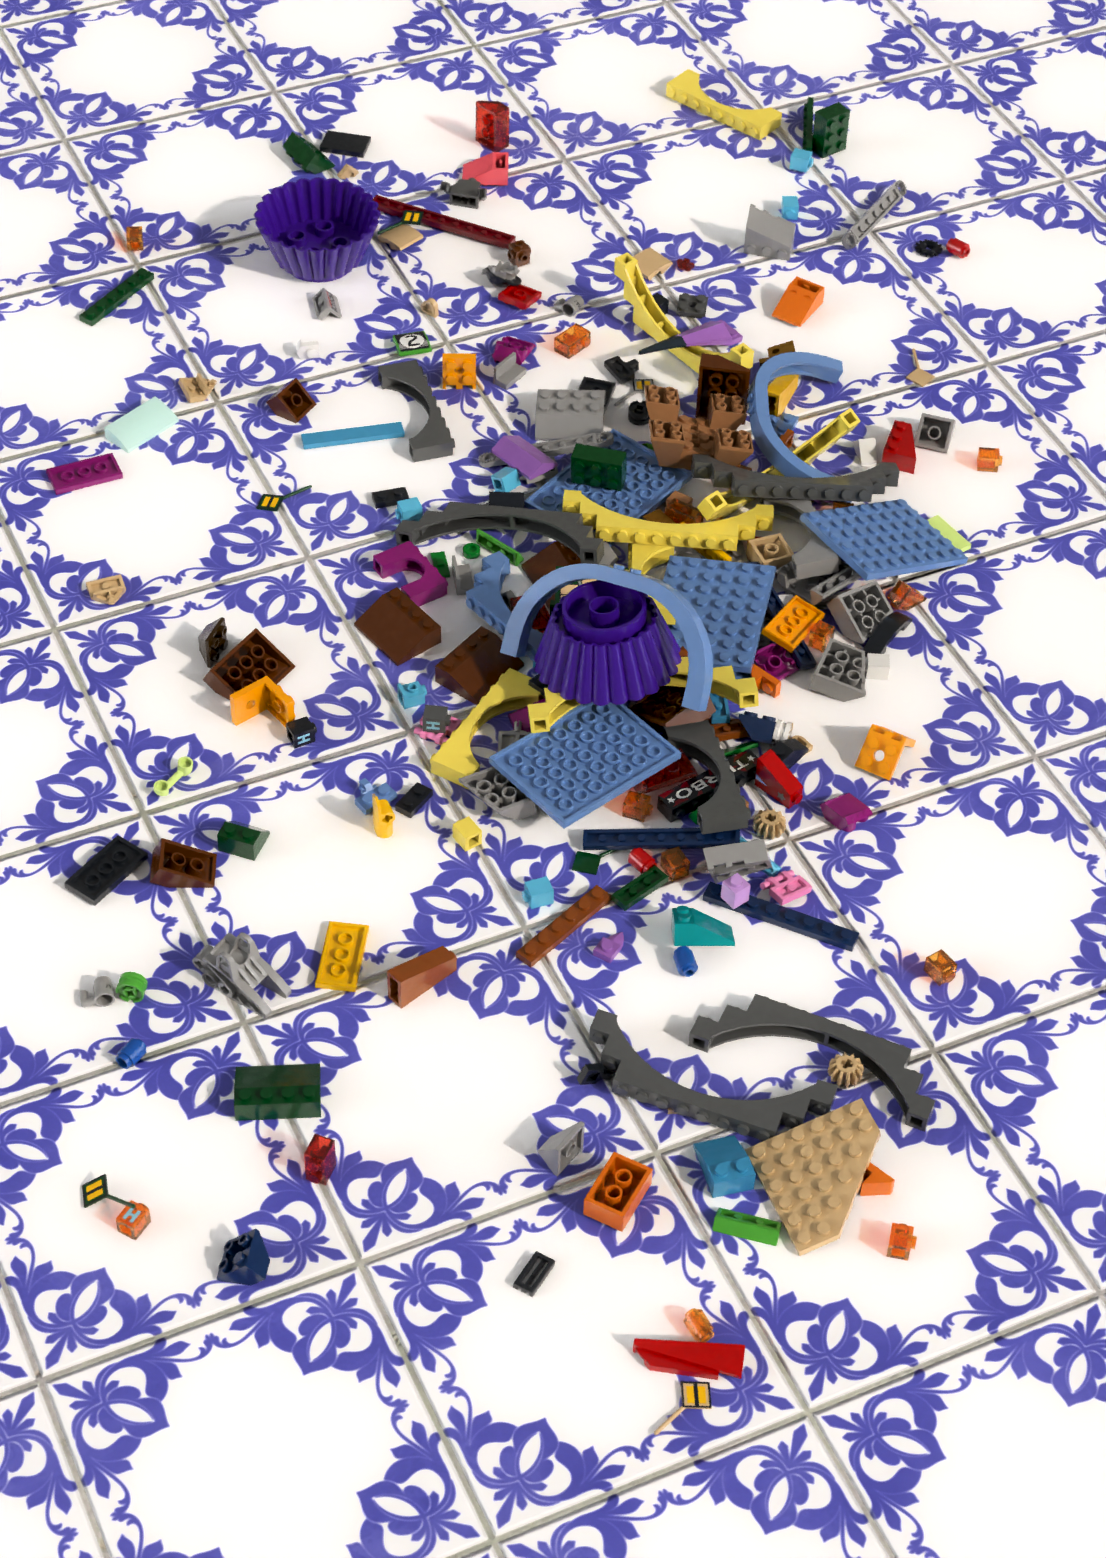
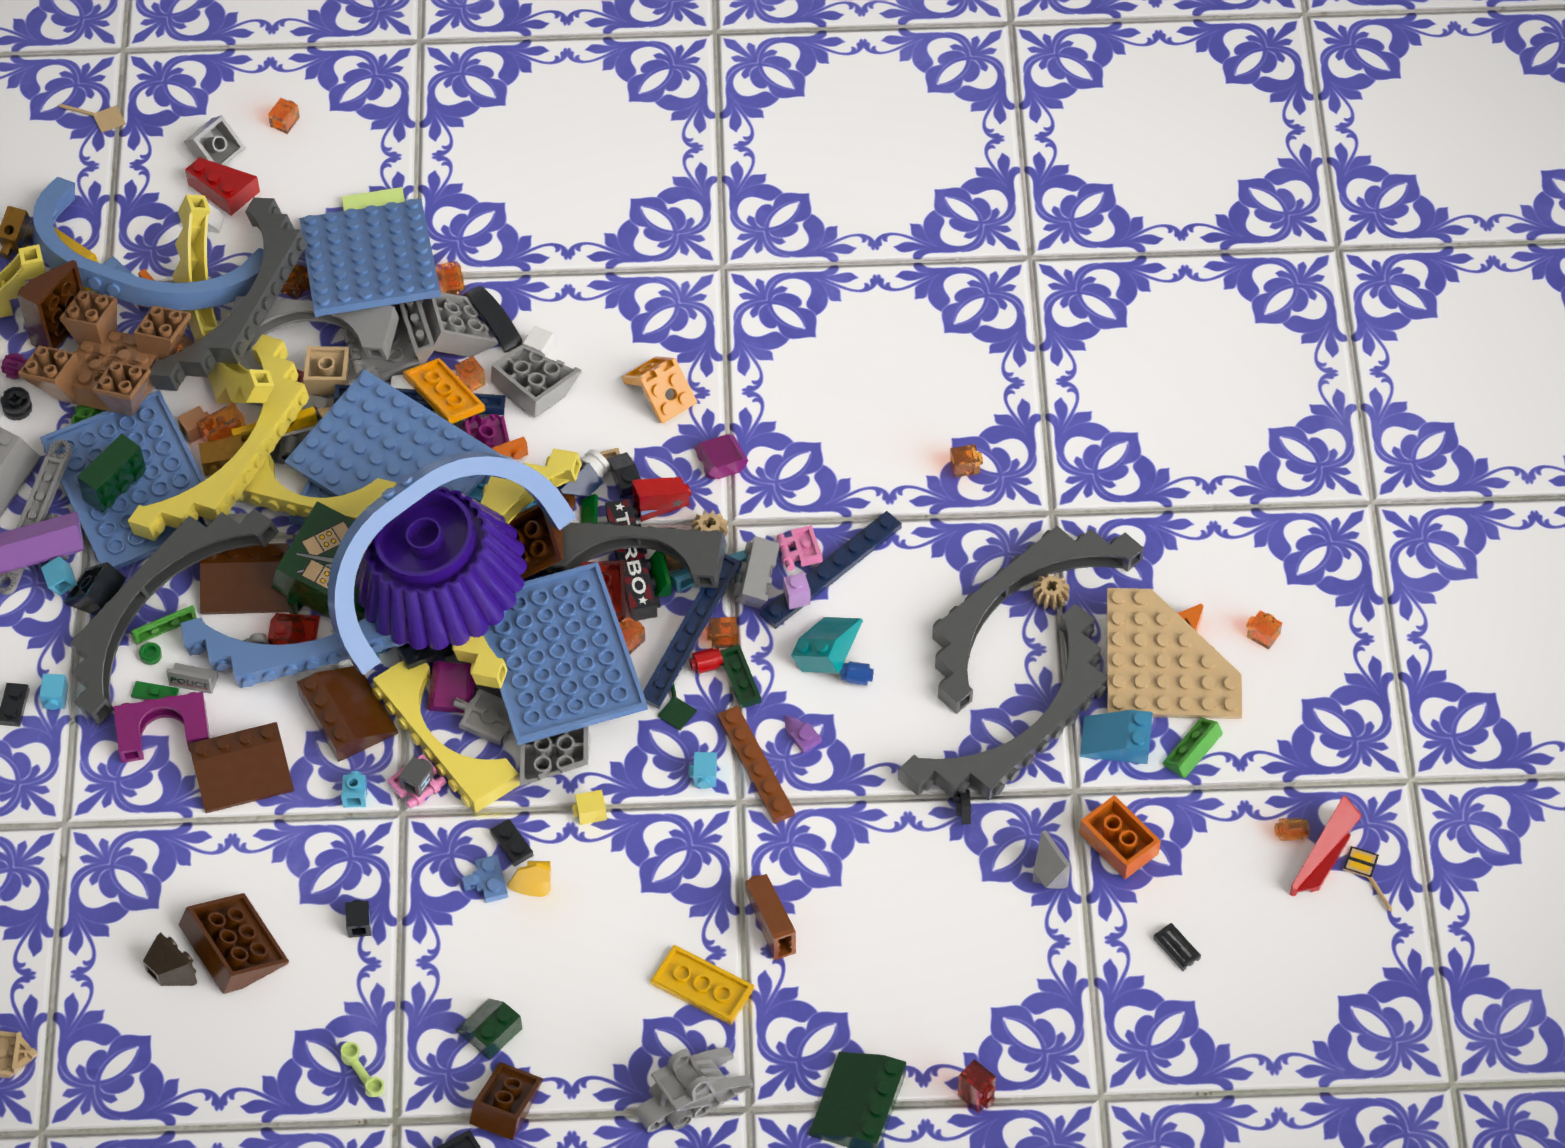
camera: 65 degrees left, 10 degrees up
light orange bracket [230,676,296,727] -> none

